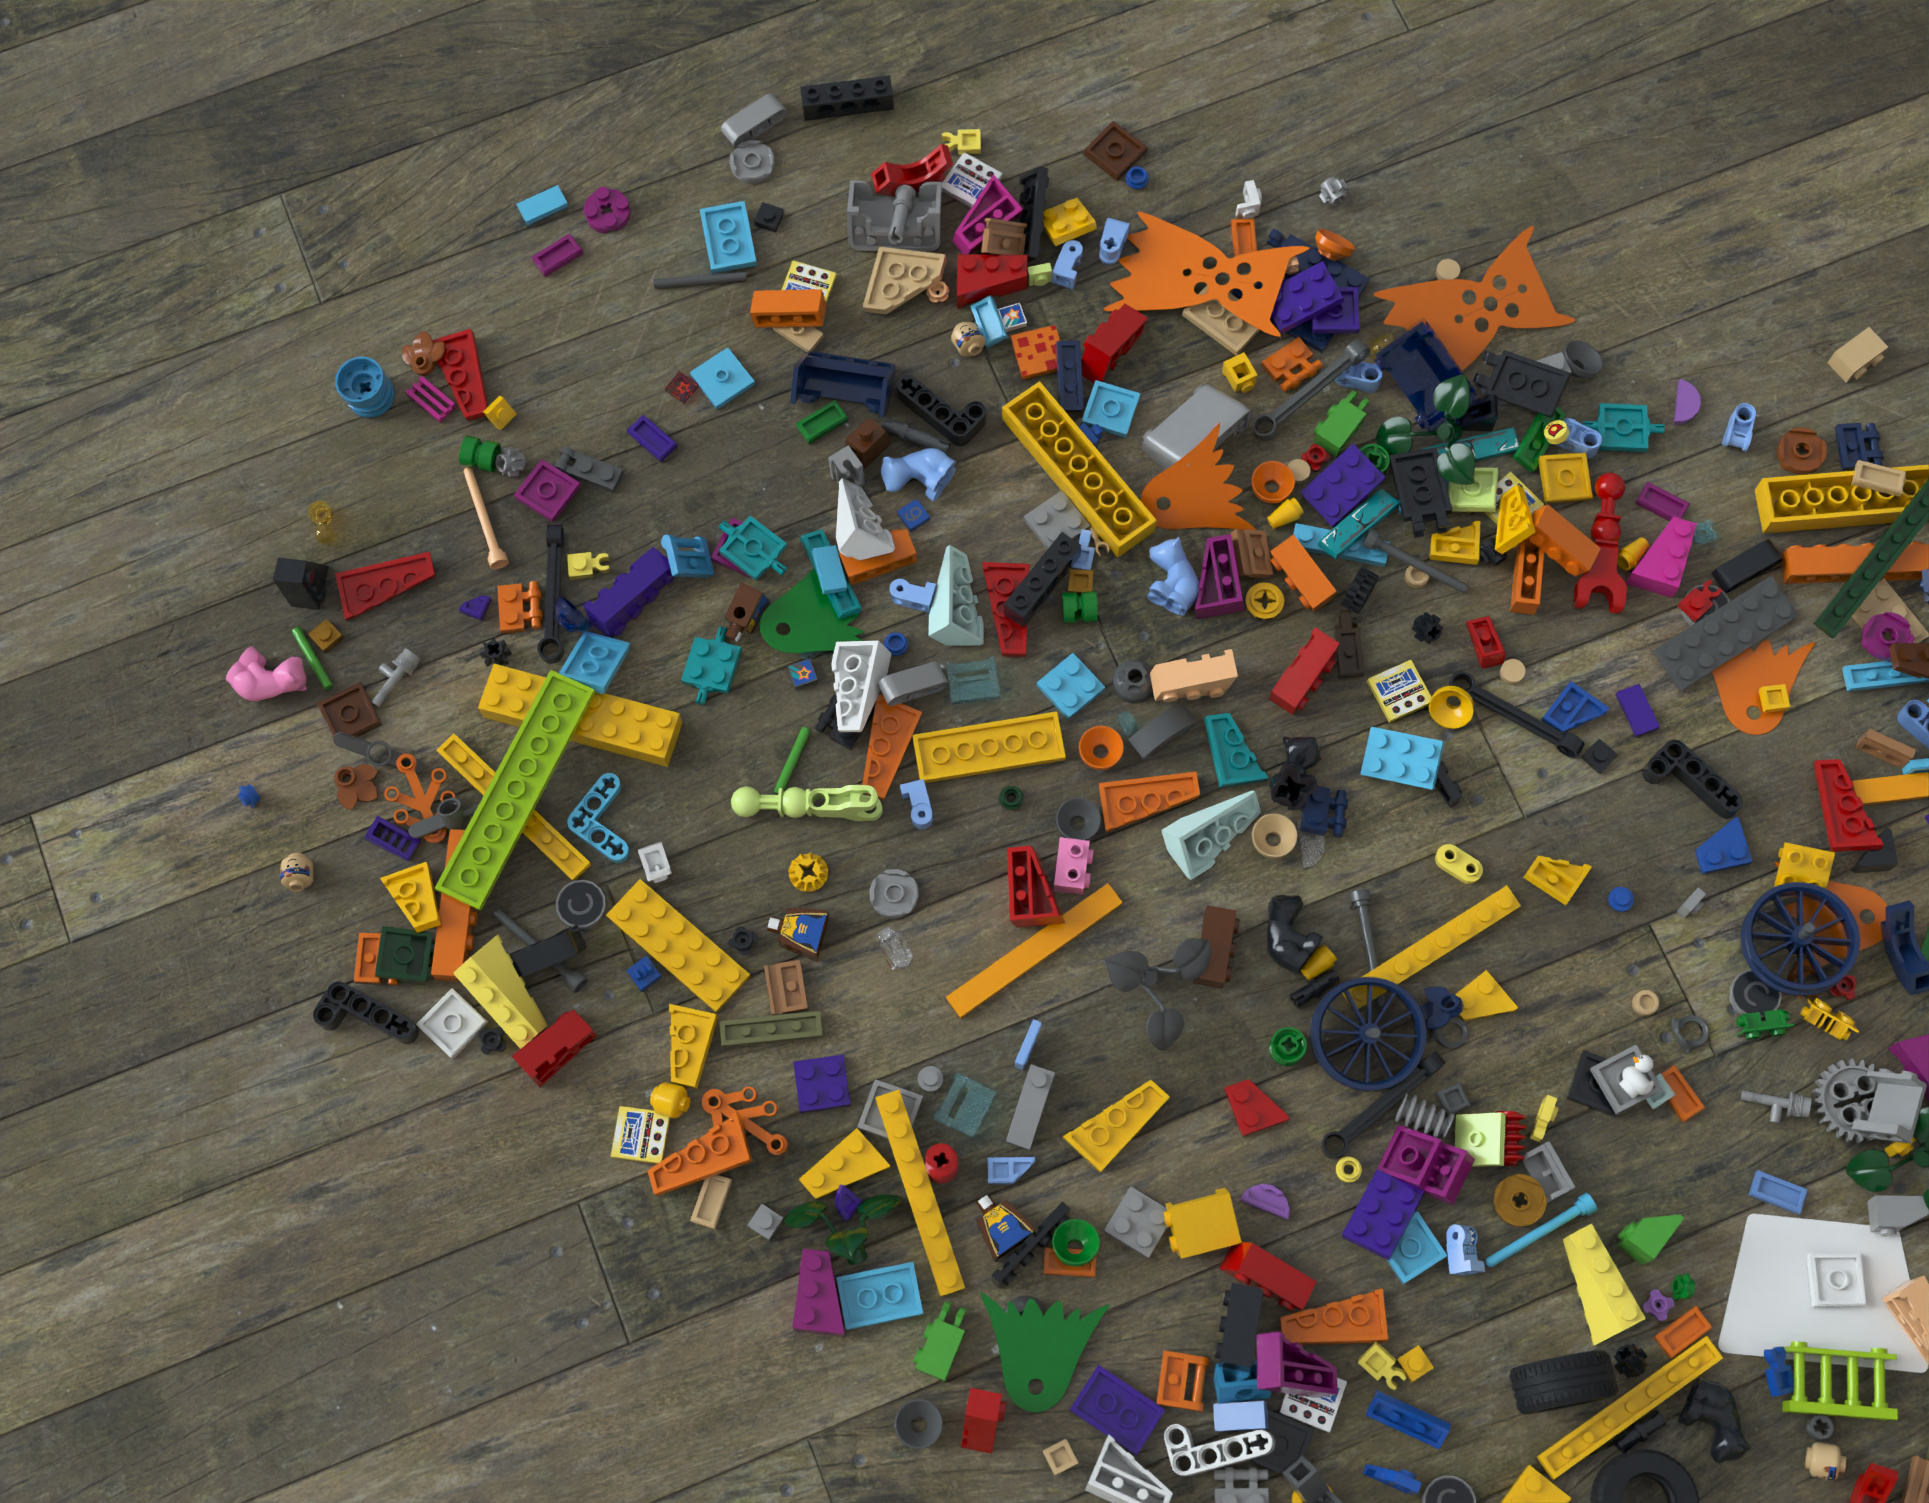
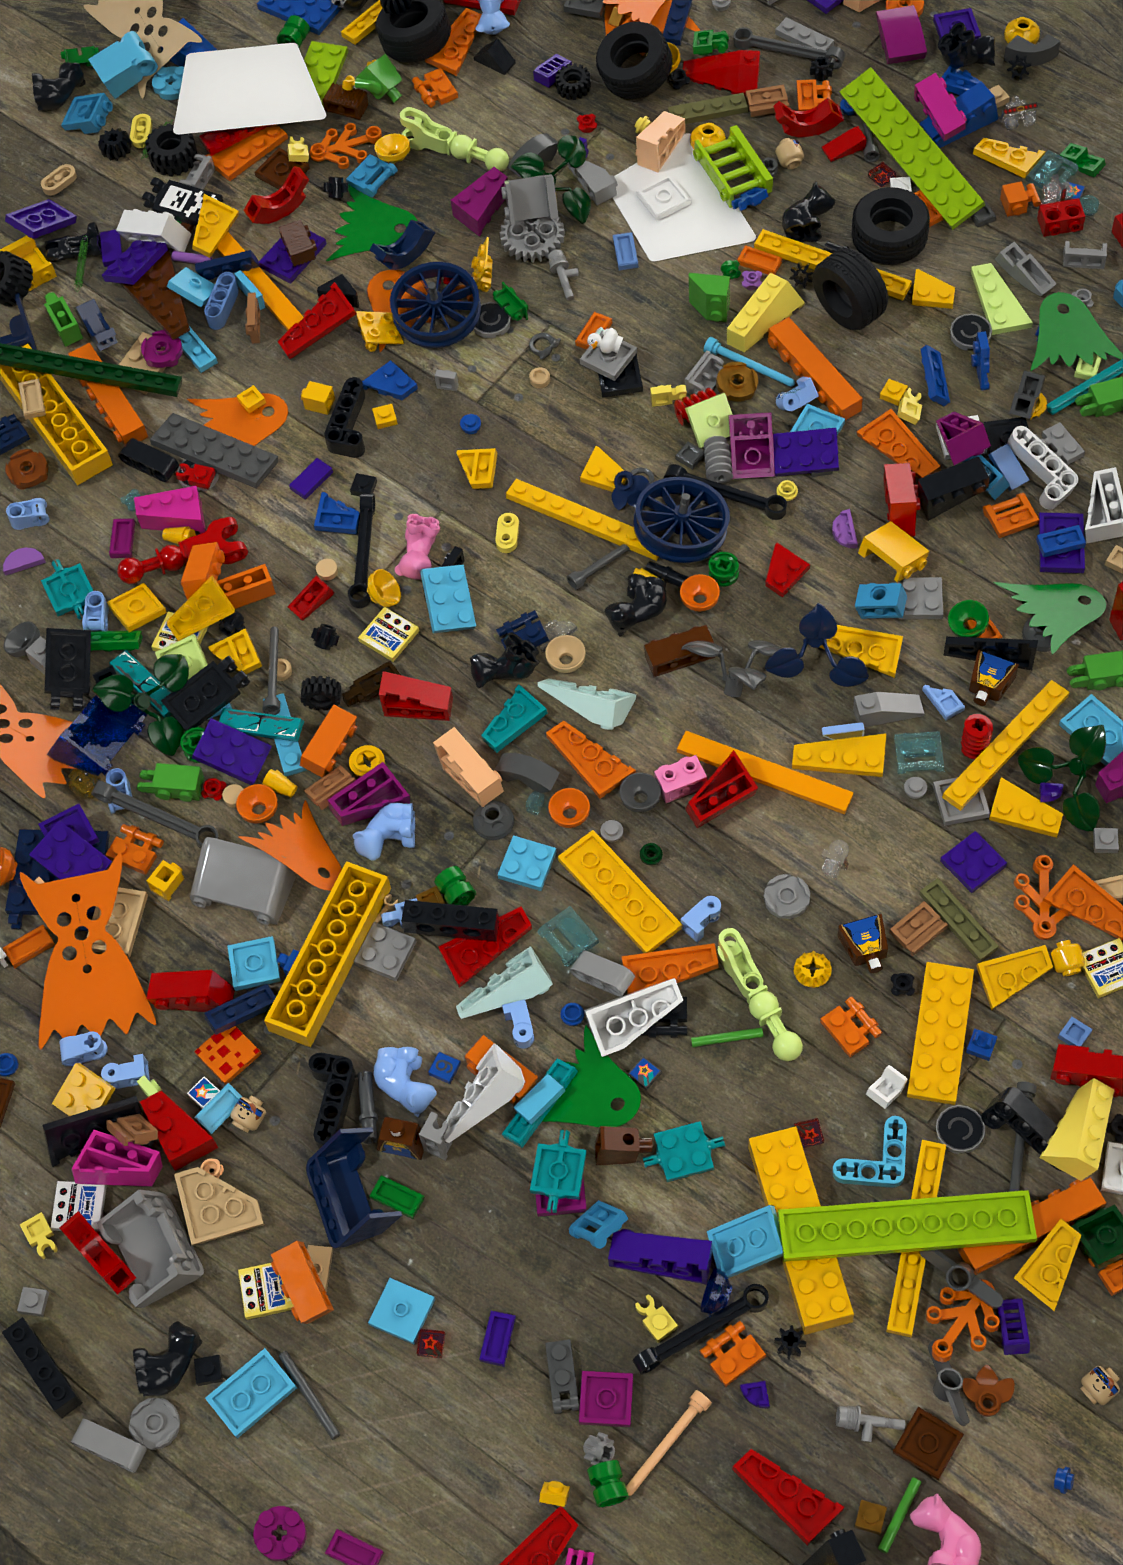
camera: 115 degrees left, 10 degrees down
light grey pin [888,185,916,244] -> none
light yellow tile [1544,420,1570,444] -> none
none -> light grey plate [17,1287,49,1317]
none -> black animal [133,1321,202,1397]
none -> yellow brick [301,381,335,415]
none -> yellow plate [372,404,398,429]
none -> bright pink animal [394,514,440,580]
none -> light grey plate [600,820,623,843]
none -> orange piece [680,574,720,612]
none -> yellow piece [690,123,726,154]
none -> dark blue plant [765,603,869,687]
none -> orange brick [768,317,863,420]
none -> yellow wing [792,733,886,777]
none -> clear red tile [794,1118,824,1148]
none -> orange plate [820,996,882,1058]
none -> dark azure brick [855,582,907,619]
none -> blue plate [1036,525,1086,558]
none -> medium blue plate [1058,1017,1093,1046]

